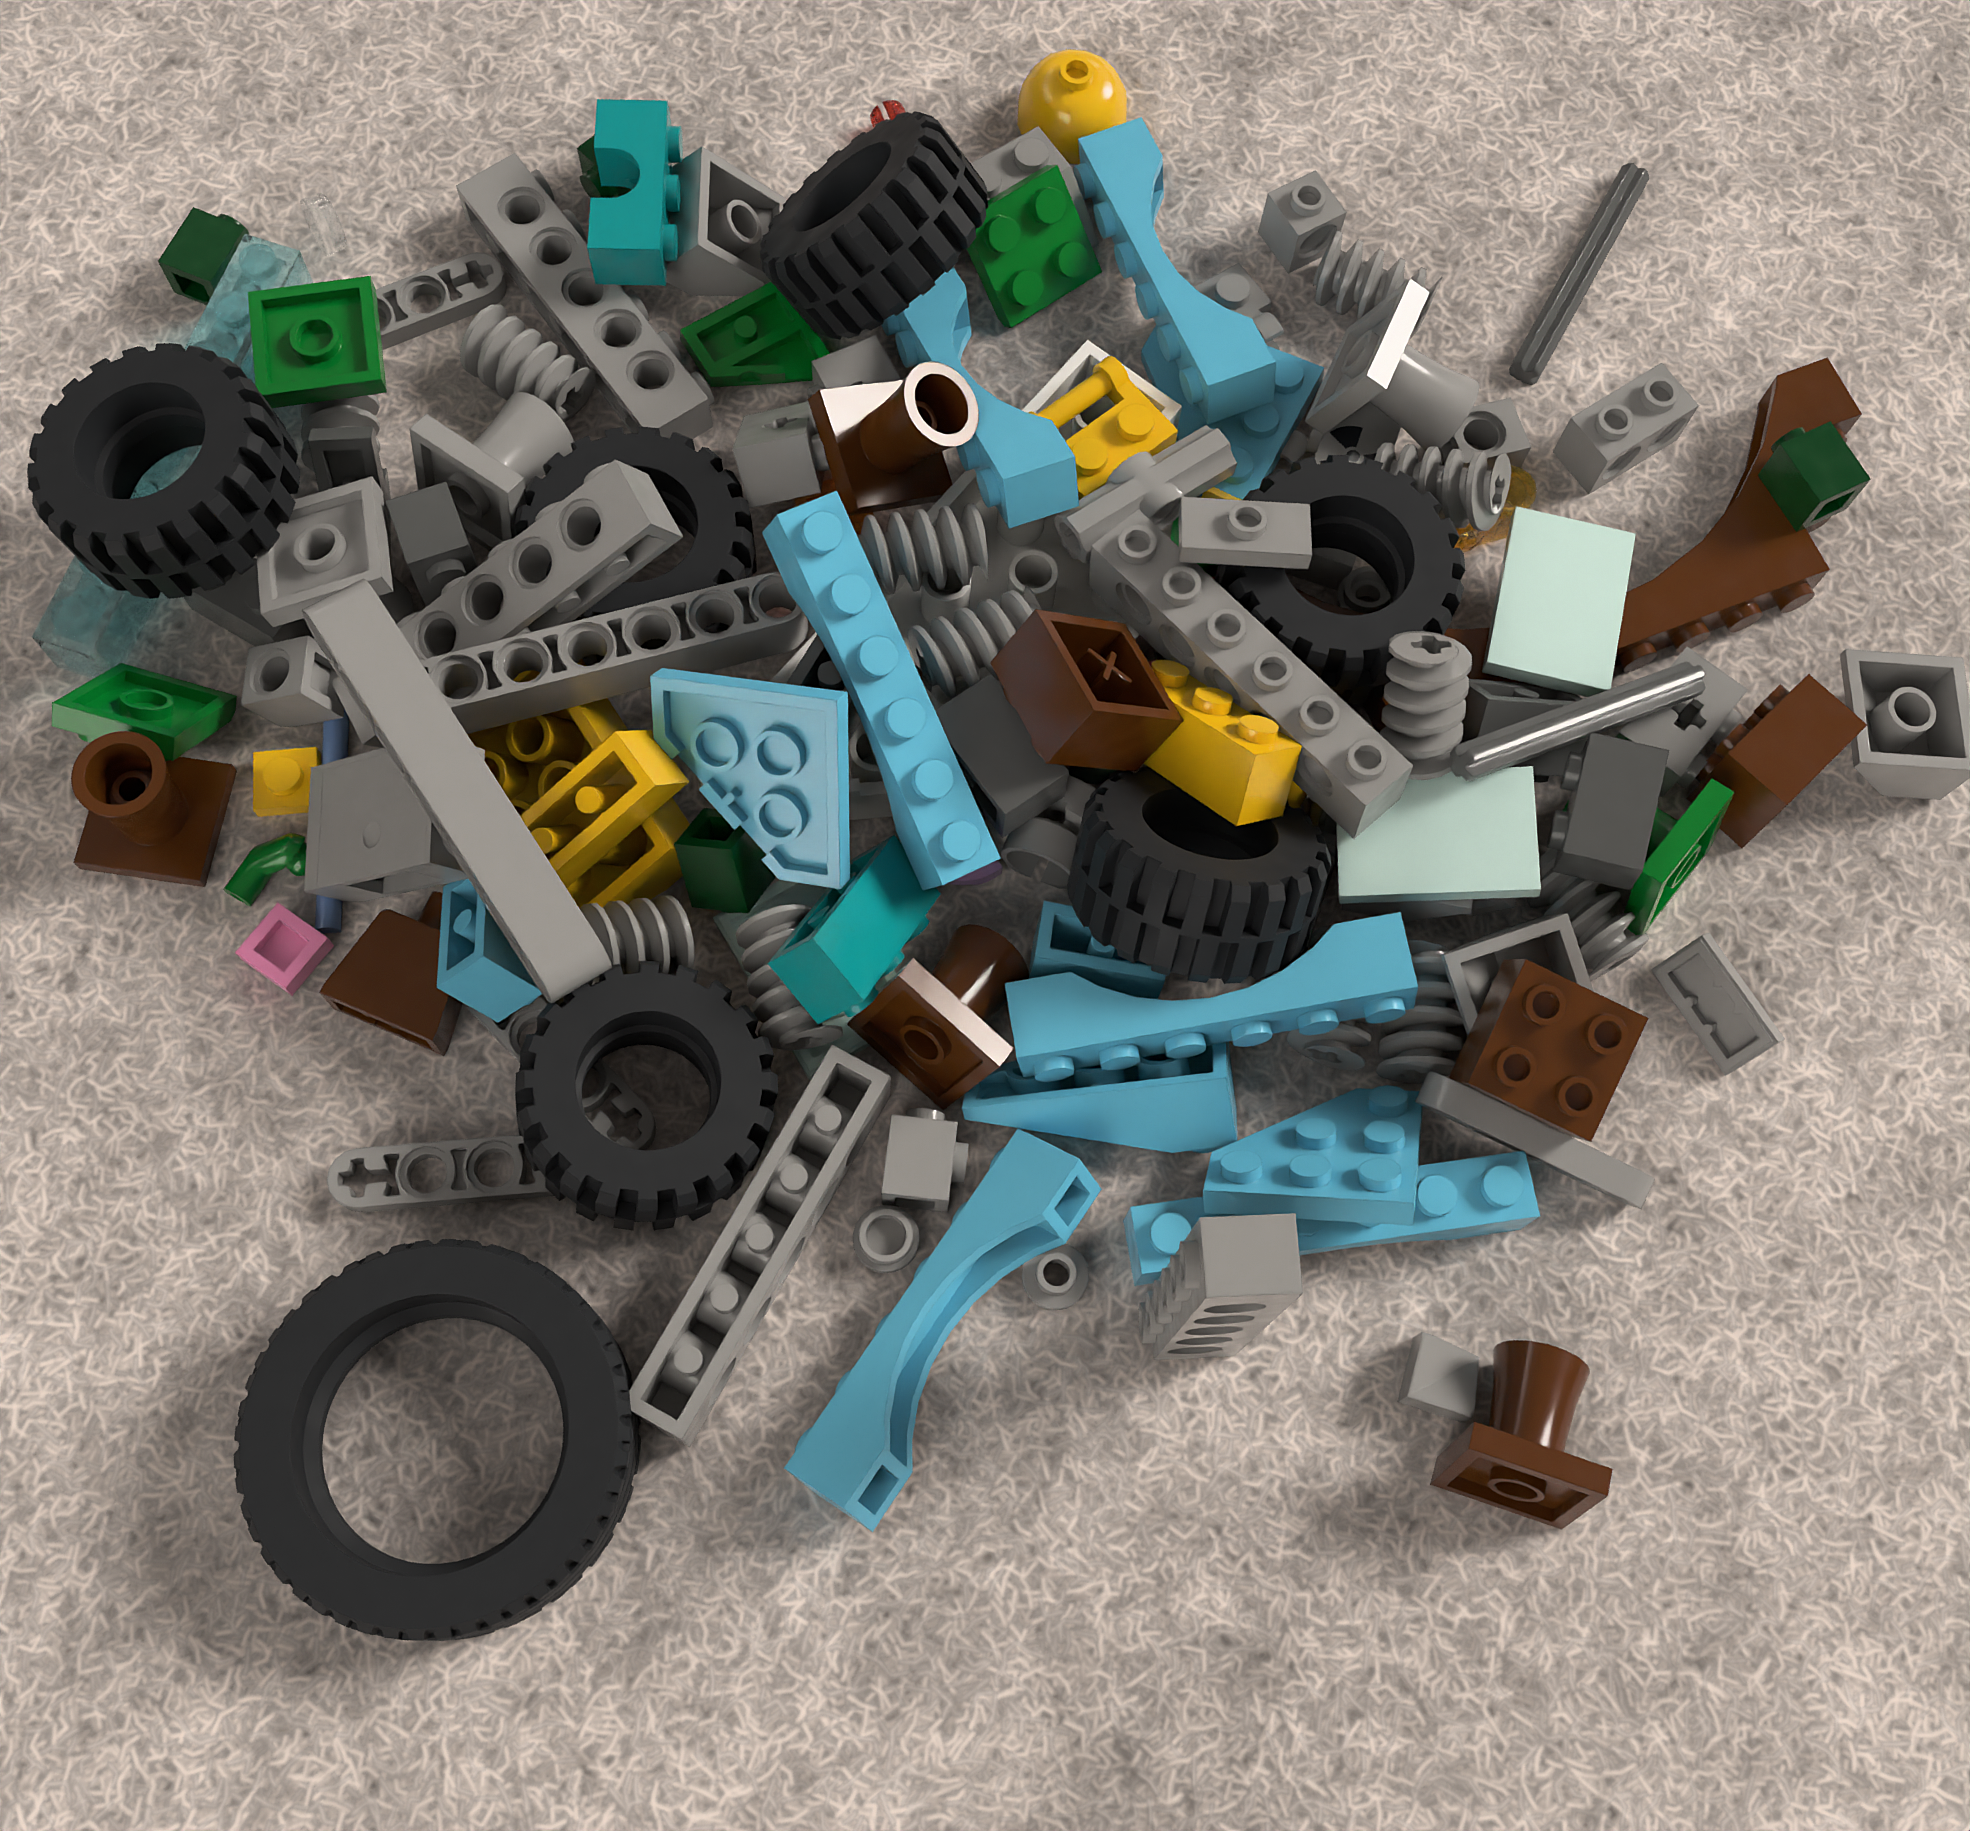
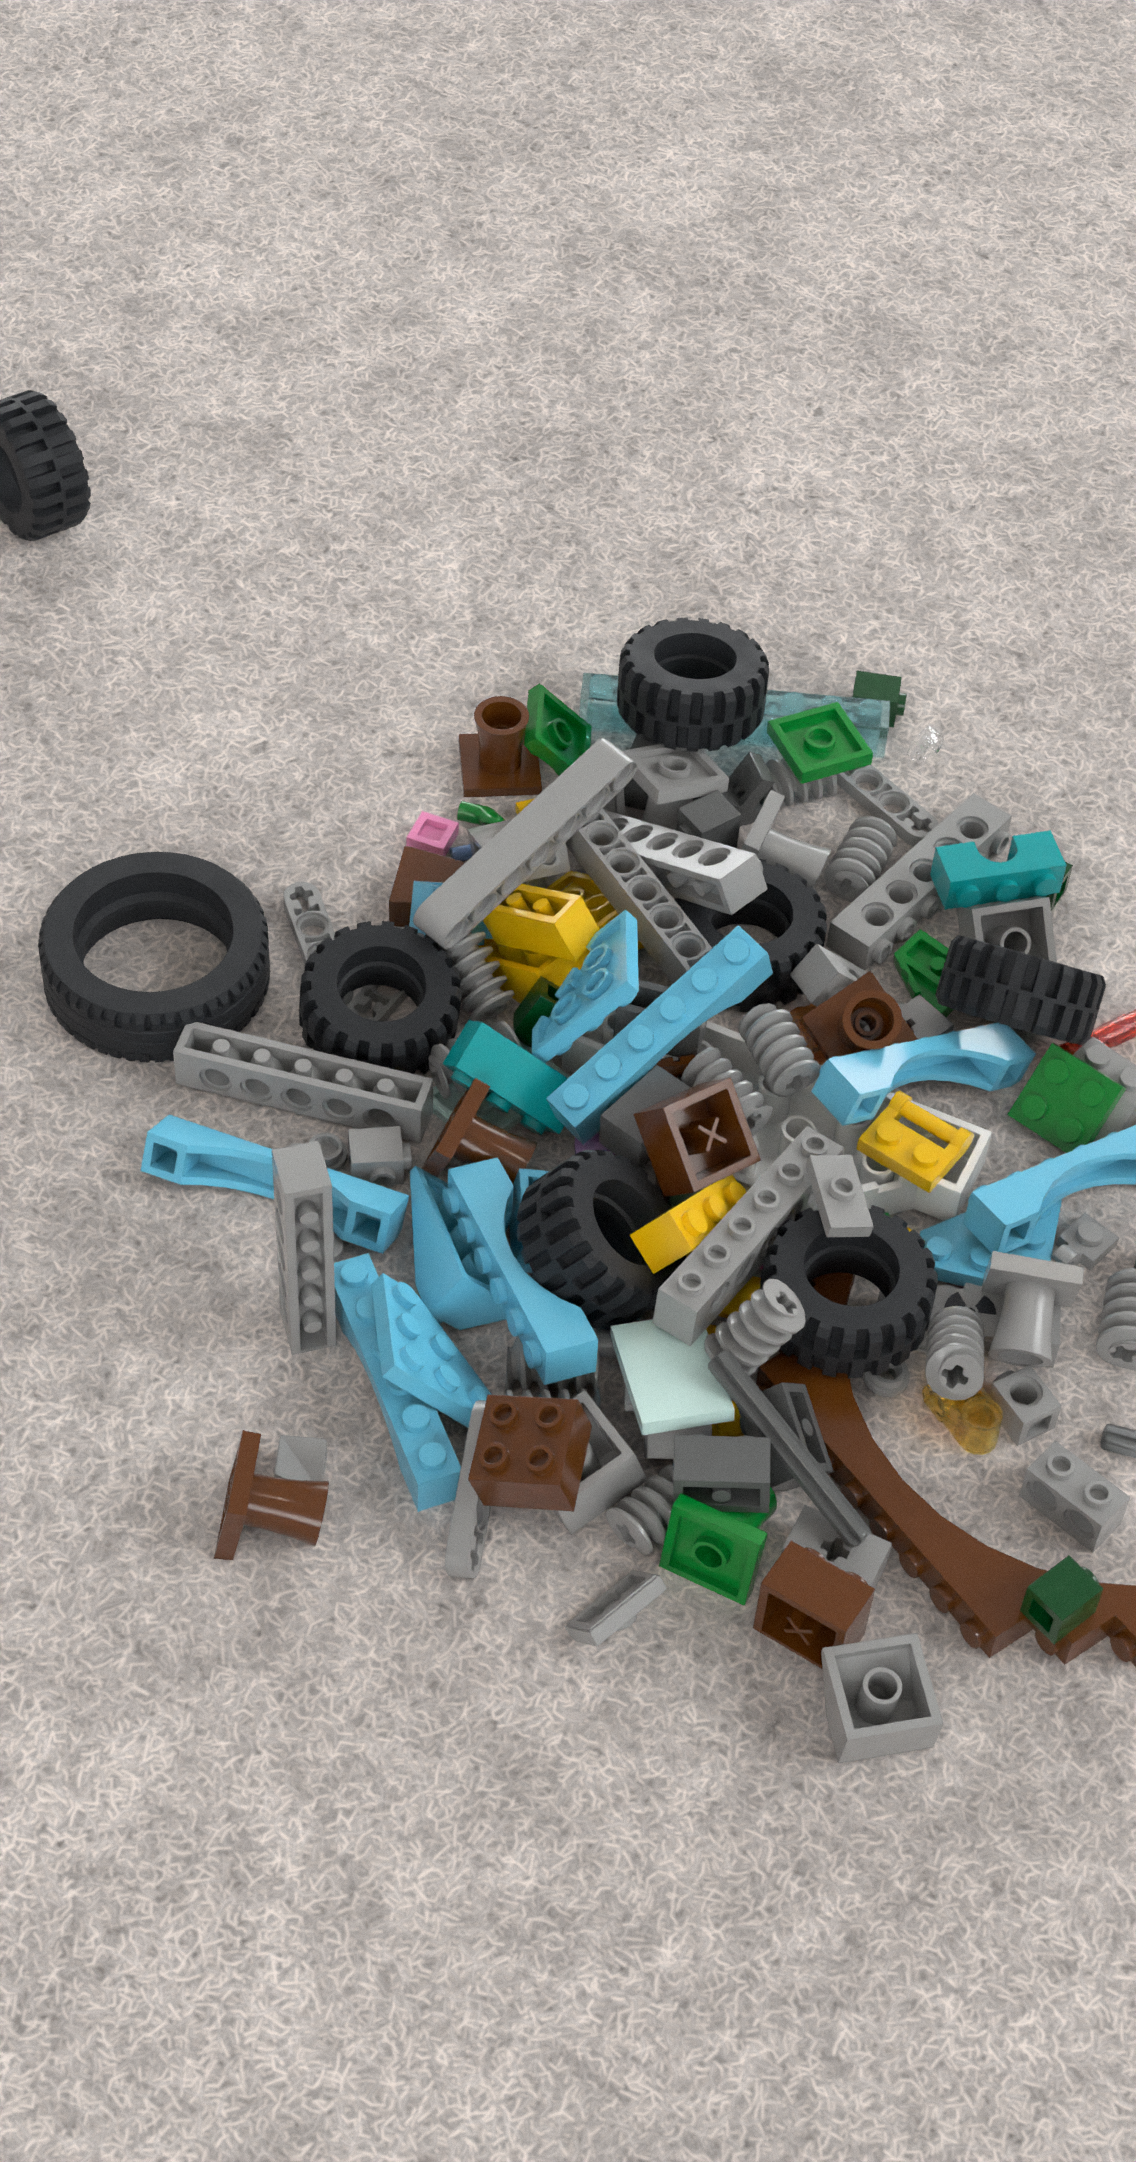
camera: 80 degrees right, 20 degrees down
light grey piece [1054,425,1237,564] -> none
light aqua tile [1482,506,1636,697] -> none

